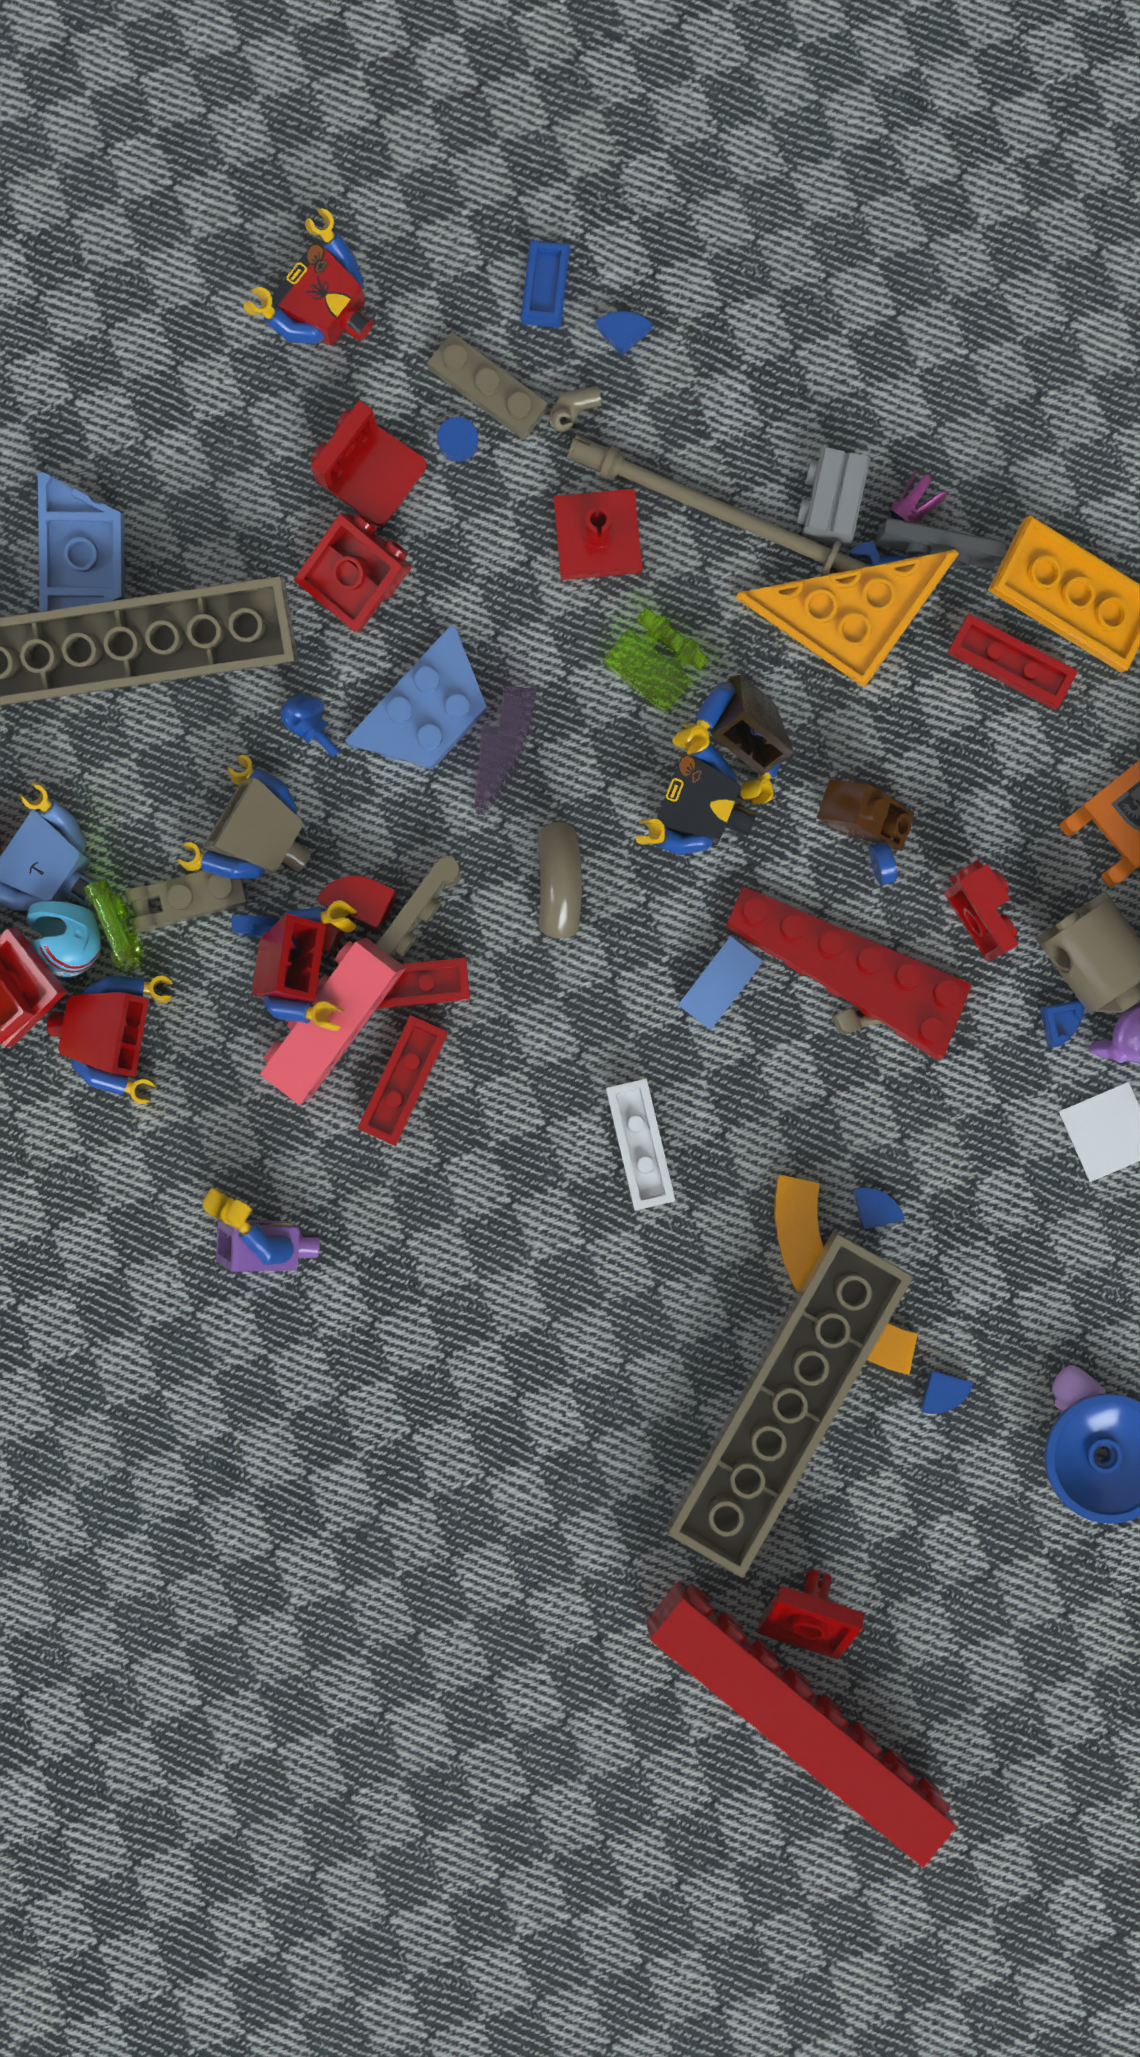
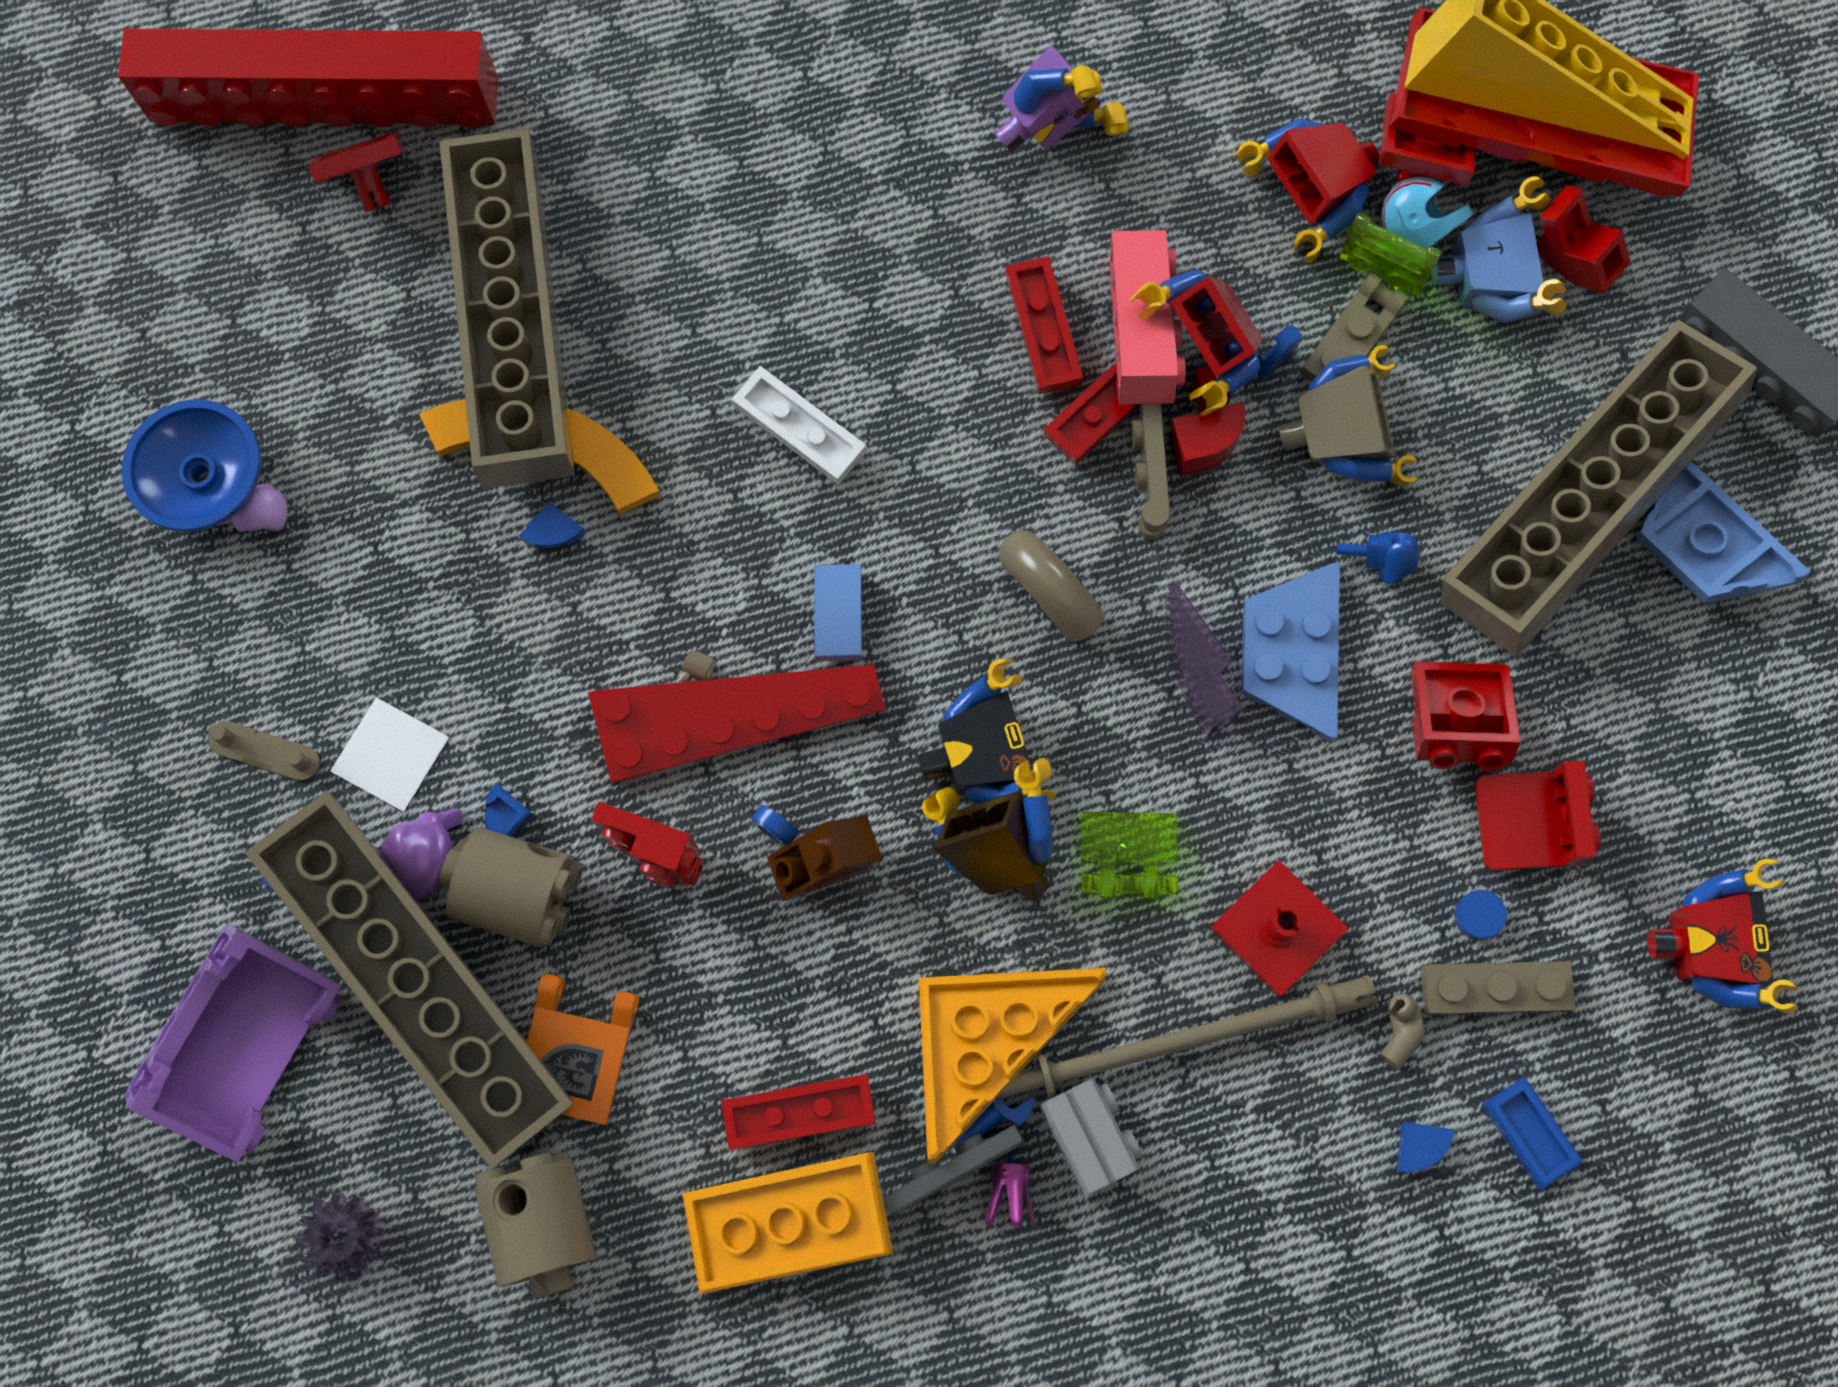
camera: 145 degrees right, 10 degrees down
blue tile [919,1370,973,1414] -> none

